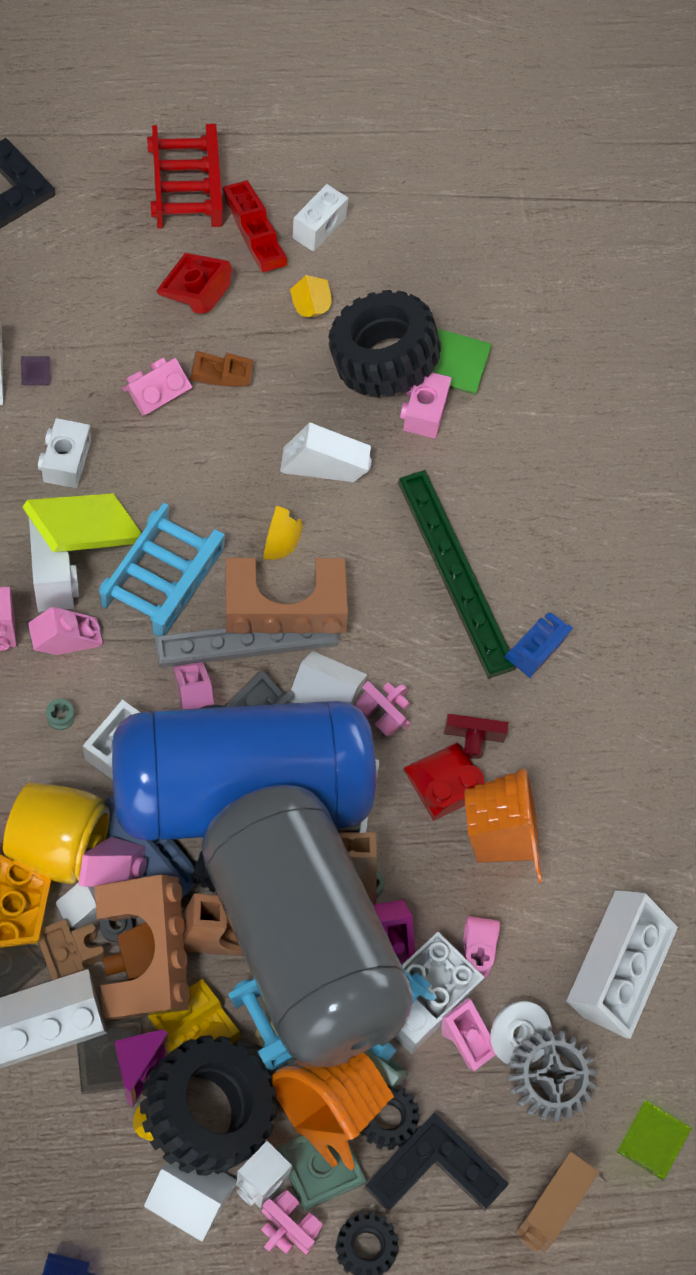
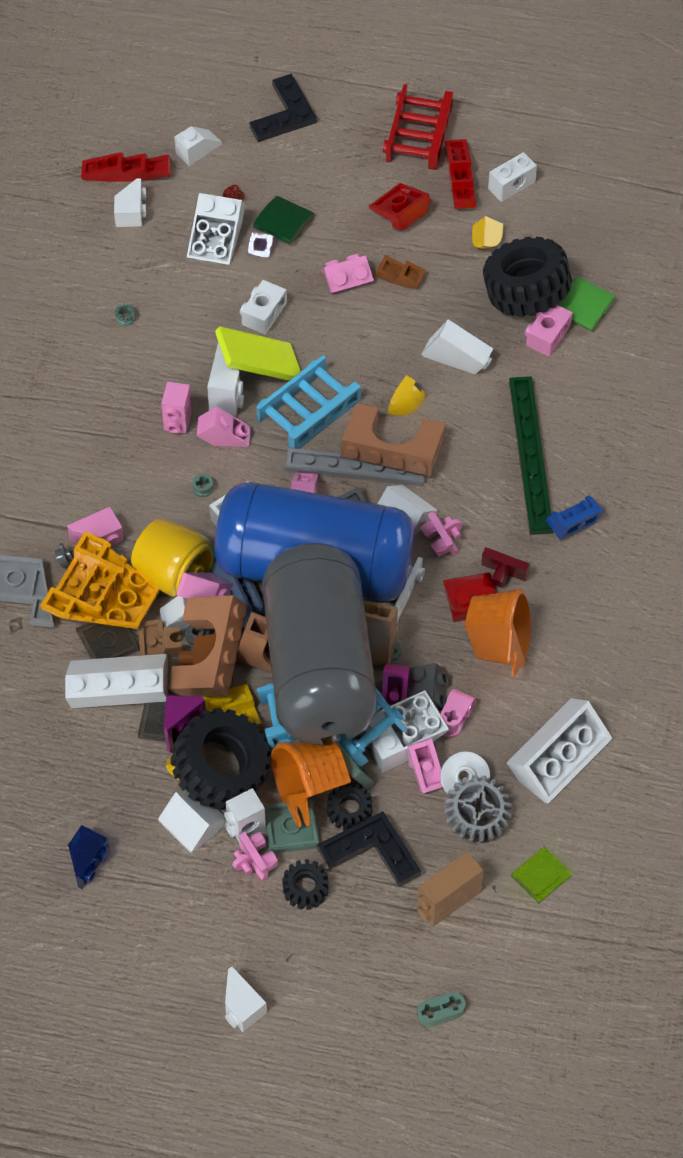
camera: 25 degrees right, 5 degrees down
none -> dark green slope [252,196,314,244]
none -> dark grey bracket [407,663,449,714]

